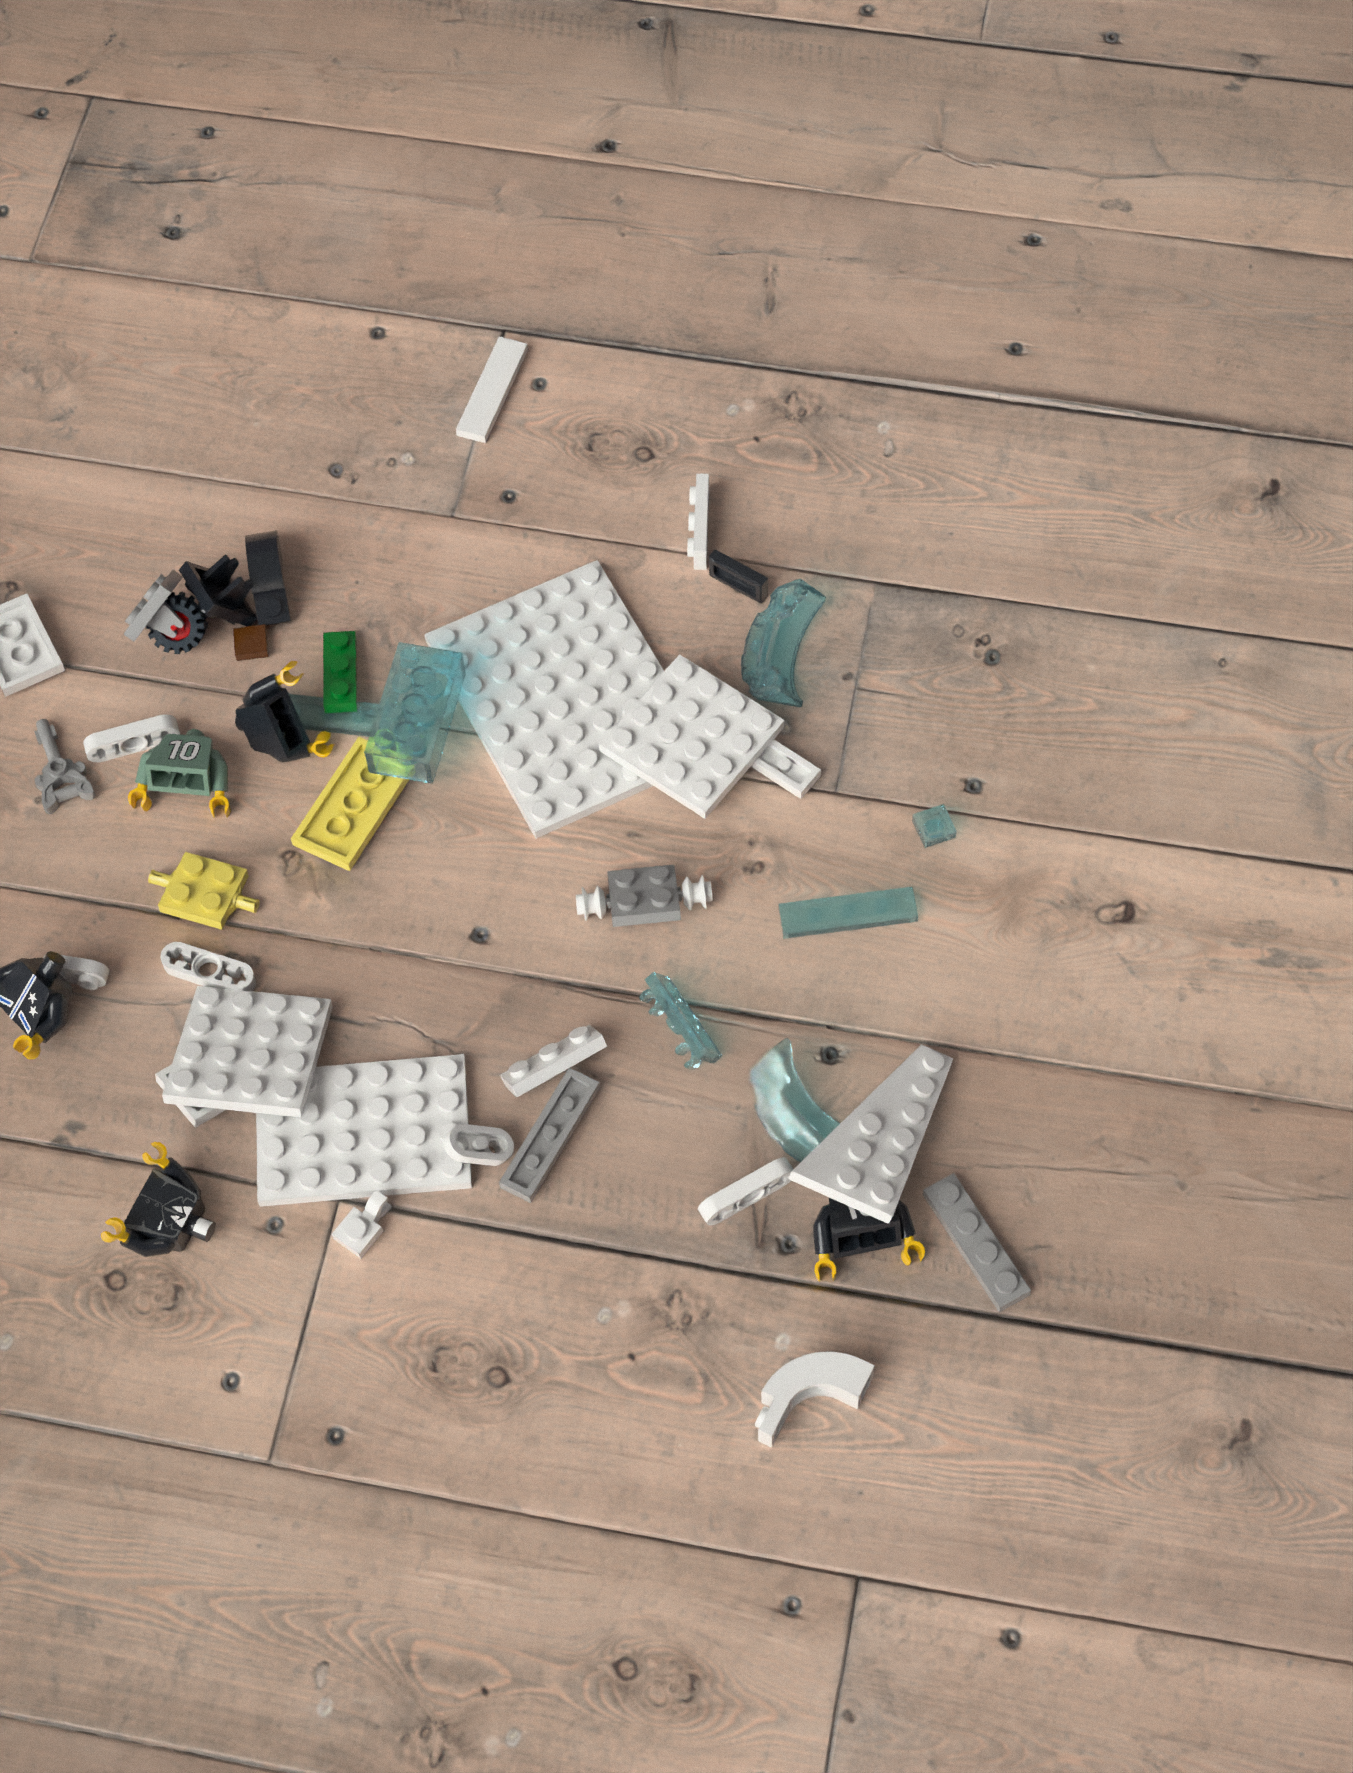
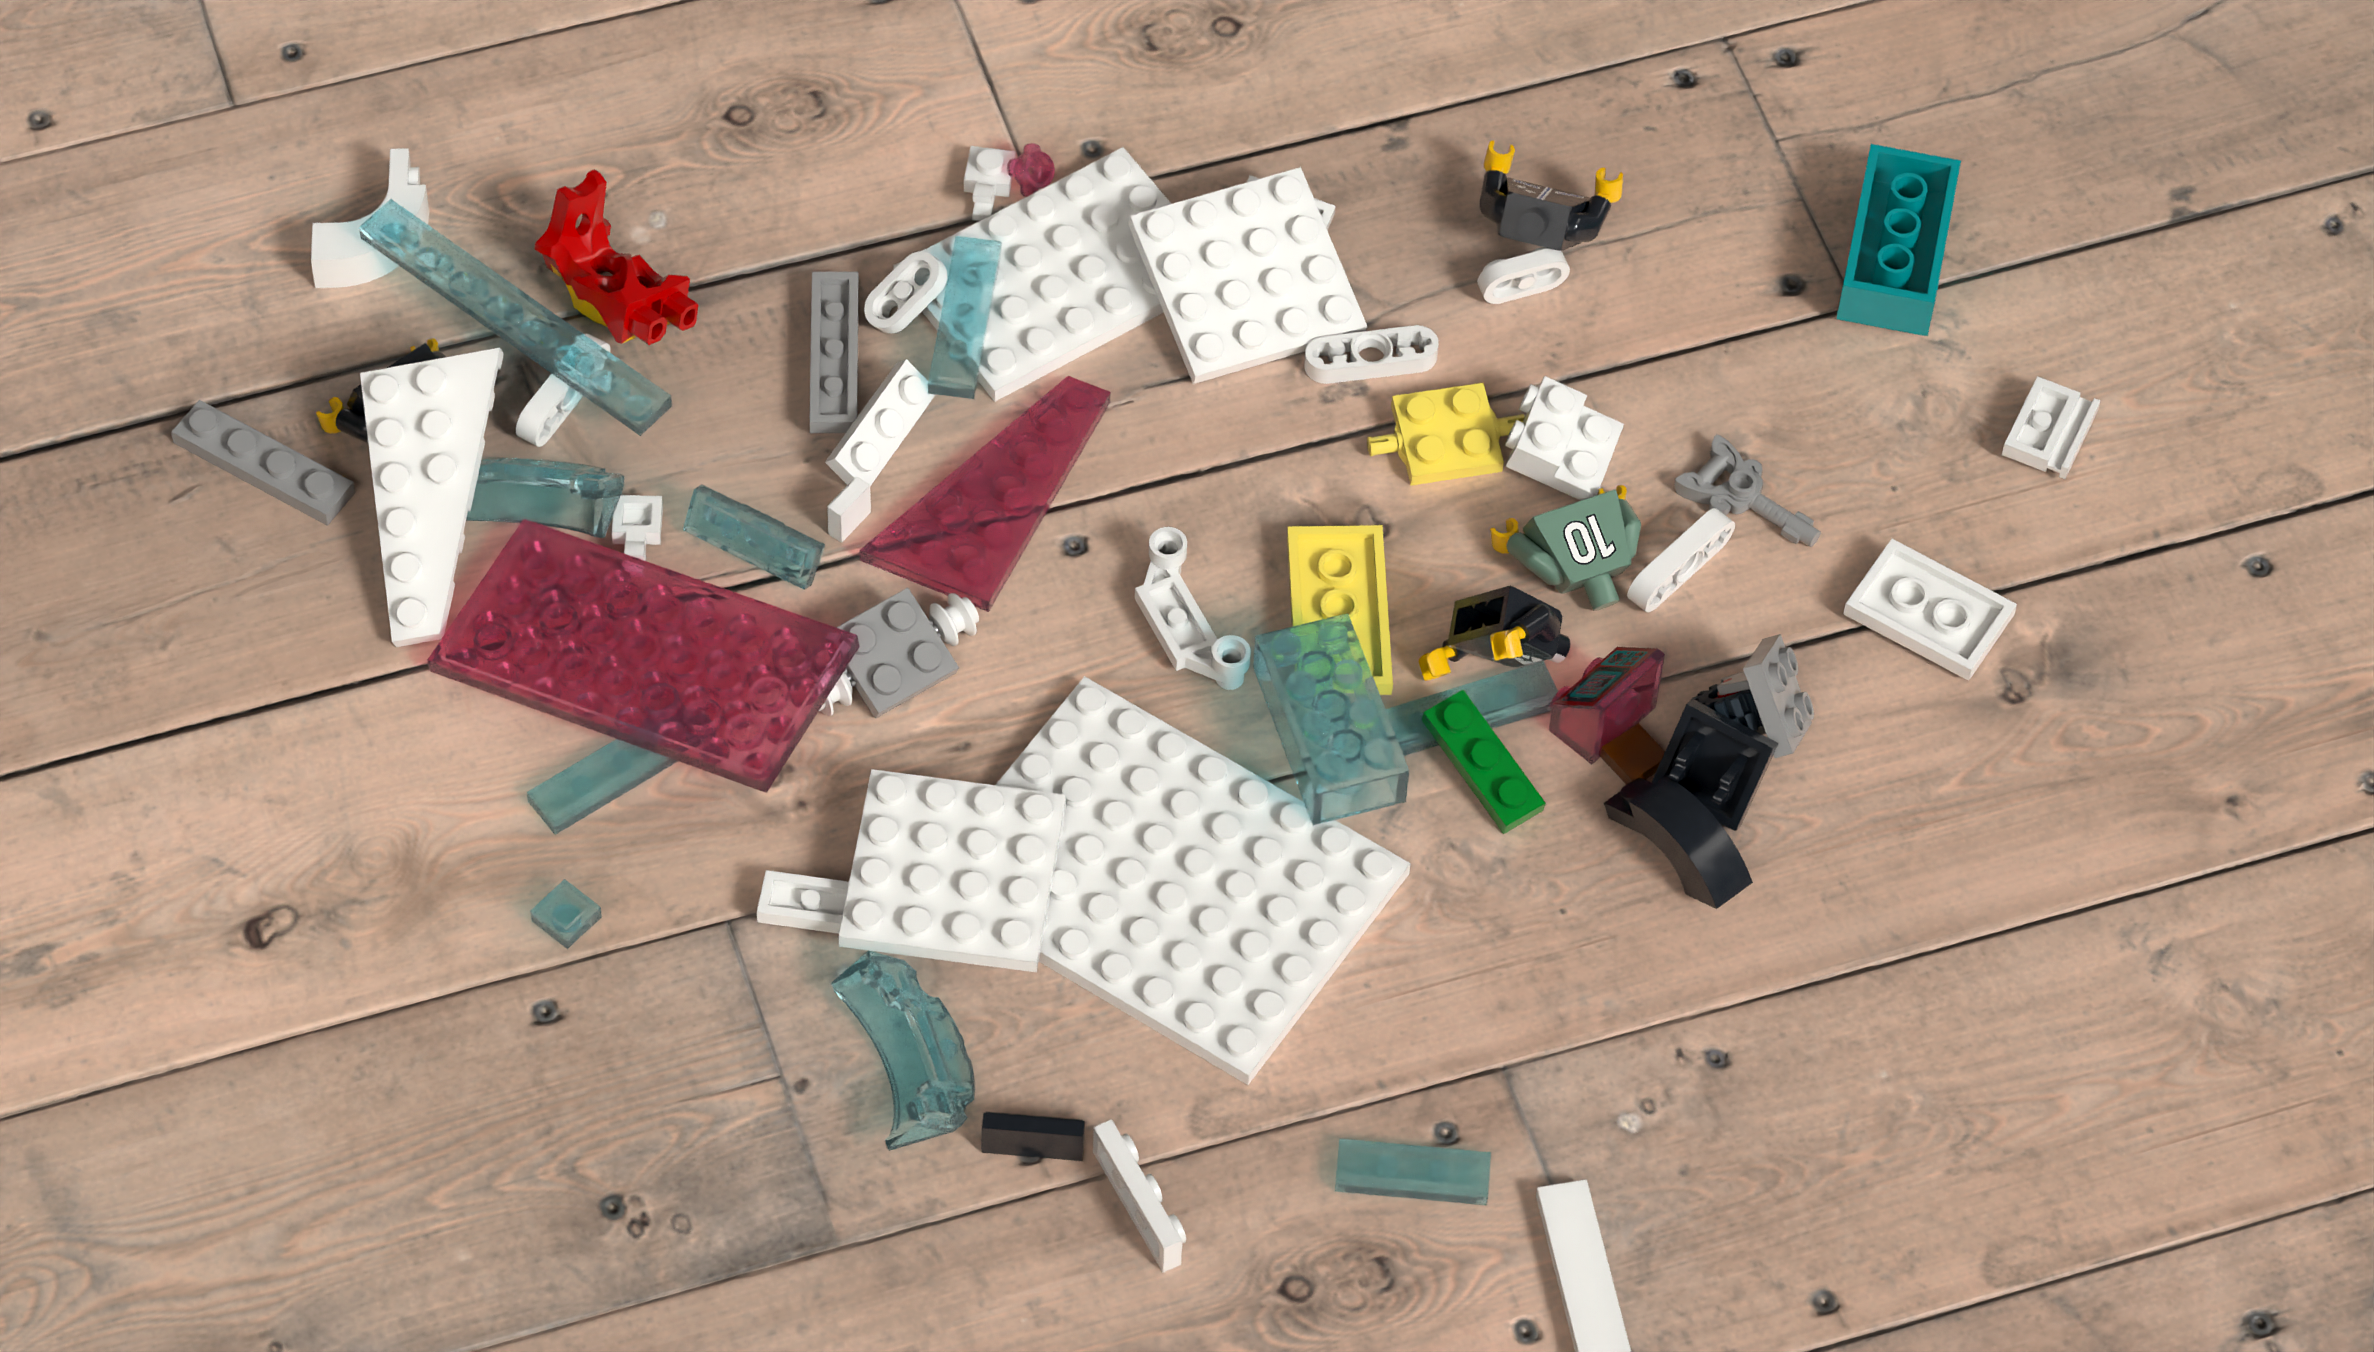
camera: 145 degrees right, 5 degrees down
black torso [101,1142,216,1257] -> none
none -> clear light blue plate [359,199,672,436]
none -> clear pink plate [427,519,860,793]
none -> red hips [535,169,699,345]
none -> white plate [612,495,663,580]
none -> white tile [827,477,871,543]
none -> clear pink wing [860,376,1111,612]
none -> clear light blue tile [928,236,1002,399]
none -> clear pink plate [1007,143,1055,197]
none -> white plate [1135,527,1251,690]
none -> clear light blue tile [1335,1139,1491,1206]
none -> white plate [1505,376,1624,501]
none -> clear pink slope [1549,647,1665,765]

